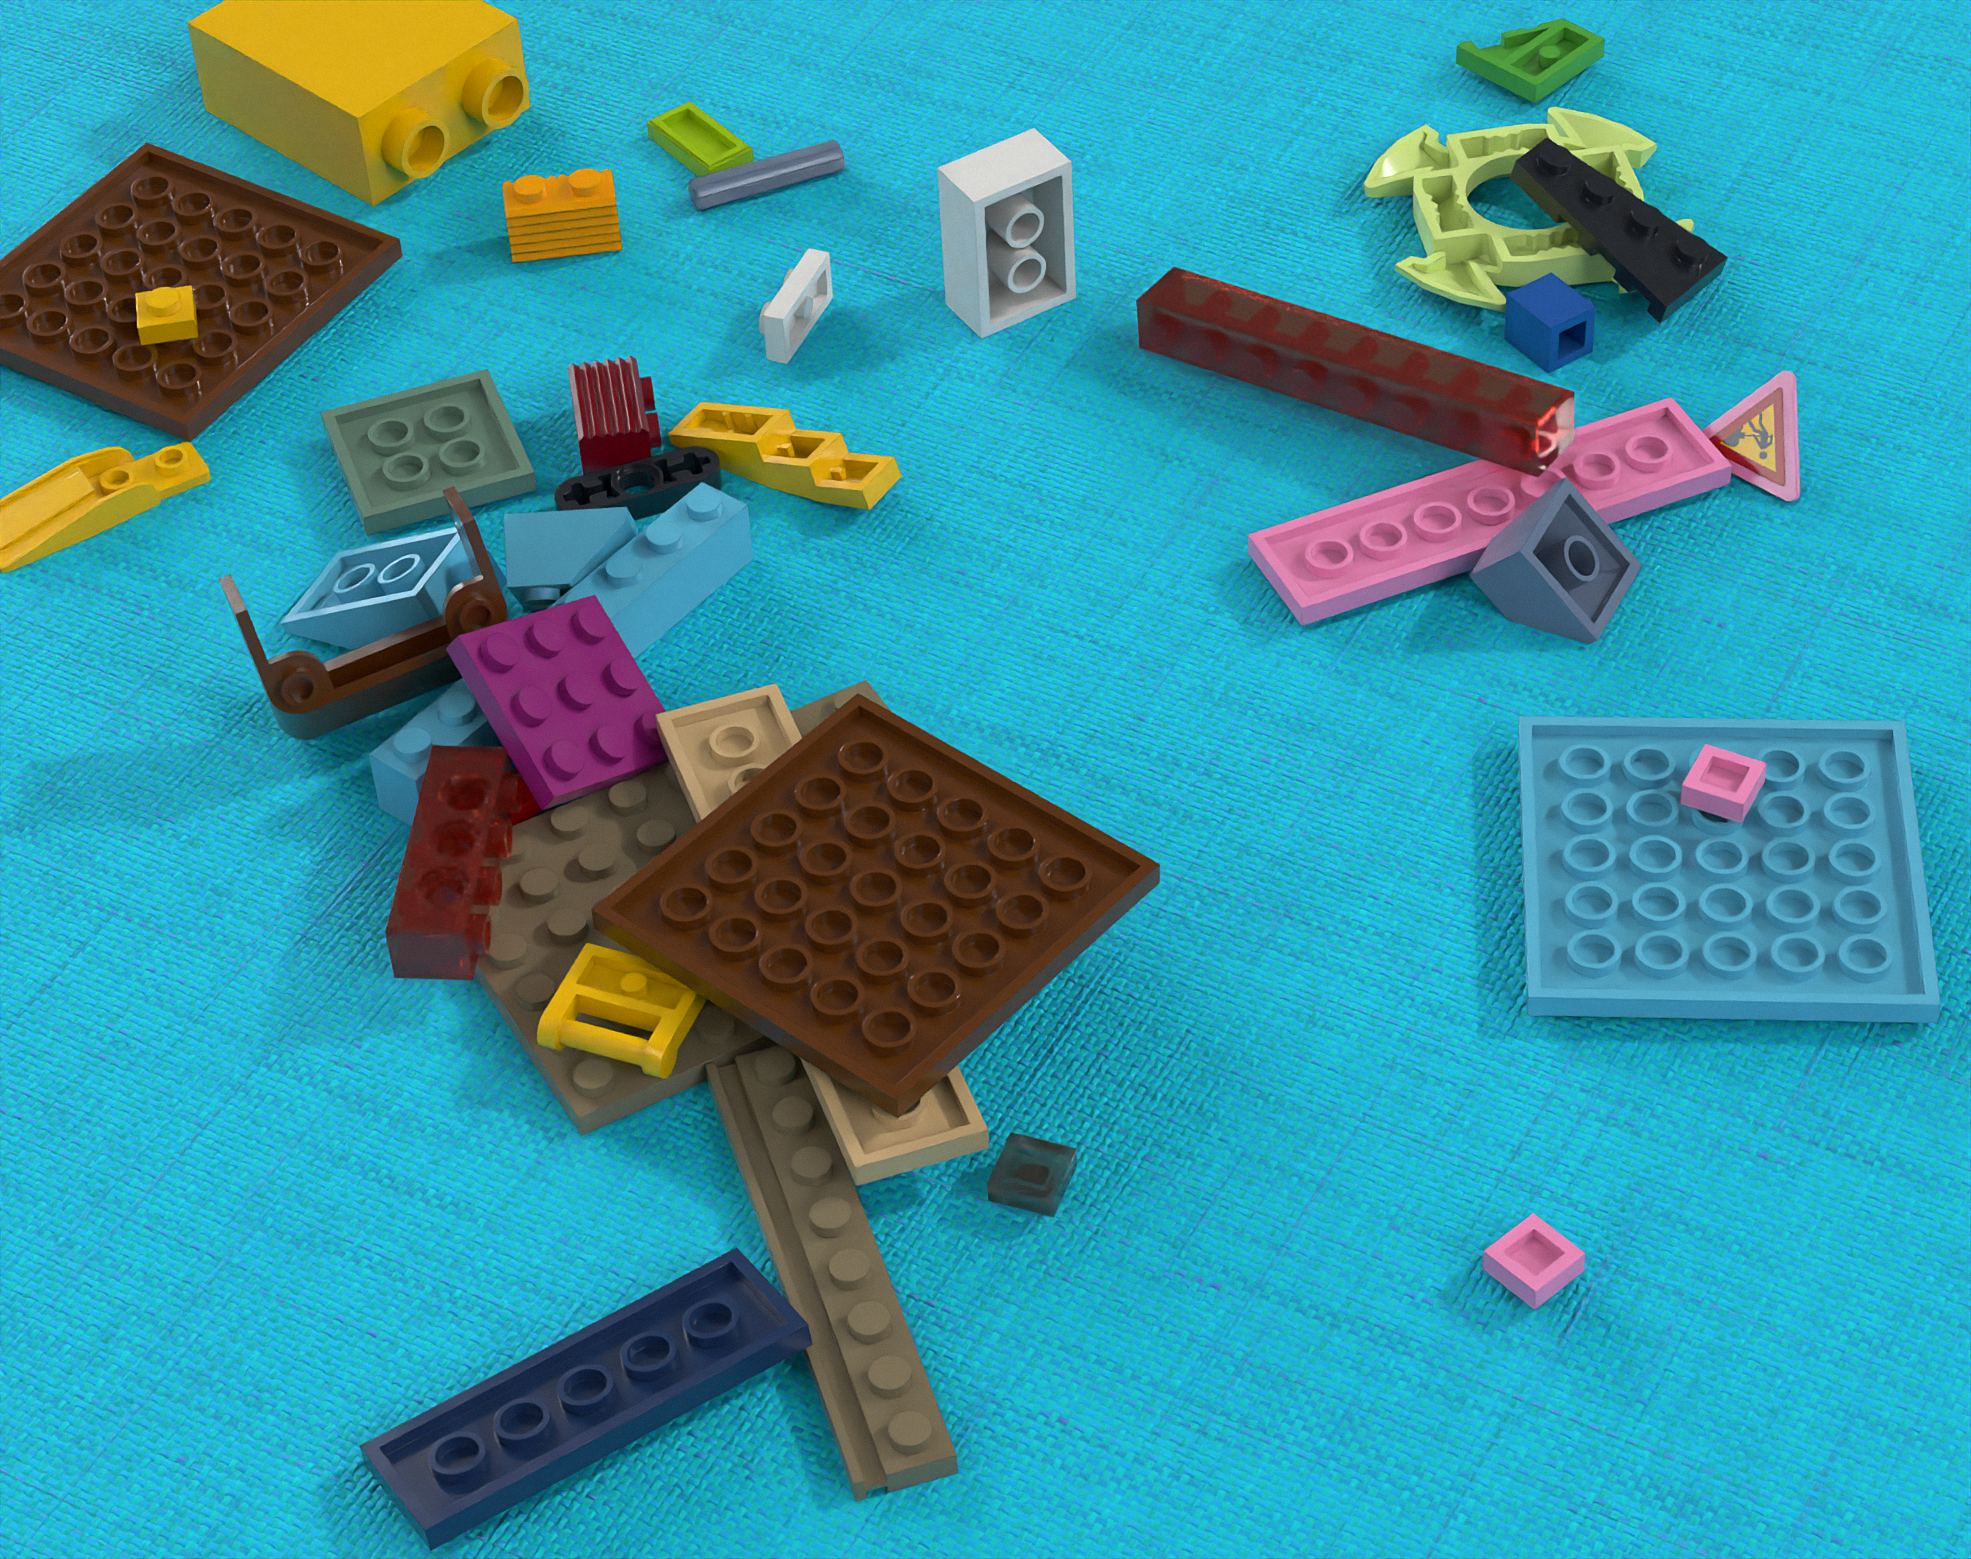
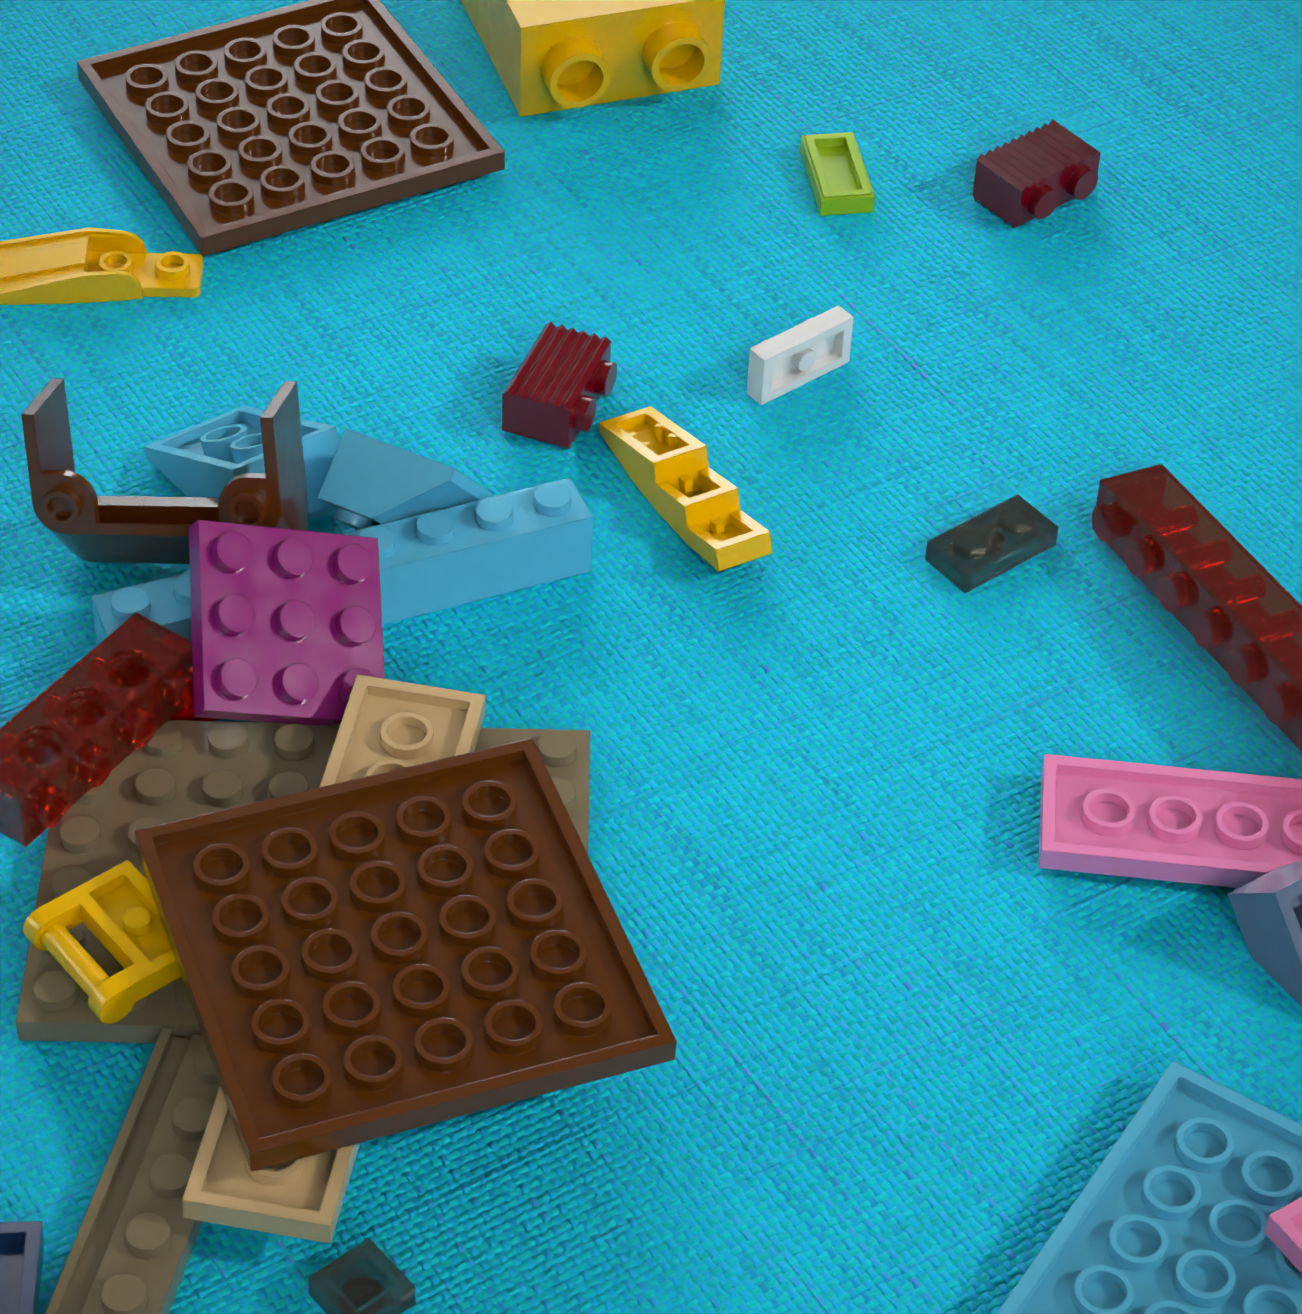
camera: 25 degrees right, 0 degrees up
yellow plate [135,285,198,345] -> none
sand green plate [320,369,537,535] -> none
light orange brick [502,168,622,264] -> none
black beam [554,446,722,521] -> none
sand blue axle [688,140,845,210] -> none
white brick [937,128,1076,339] -> none
none -> clear smoke plate [925,494,1059,593]
none -> dark red brick [972,119,1101,229]

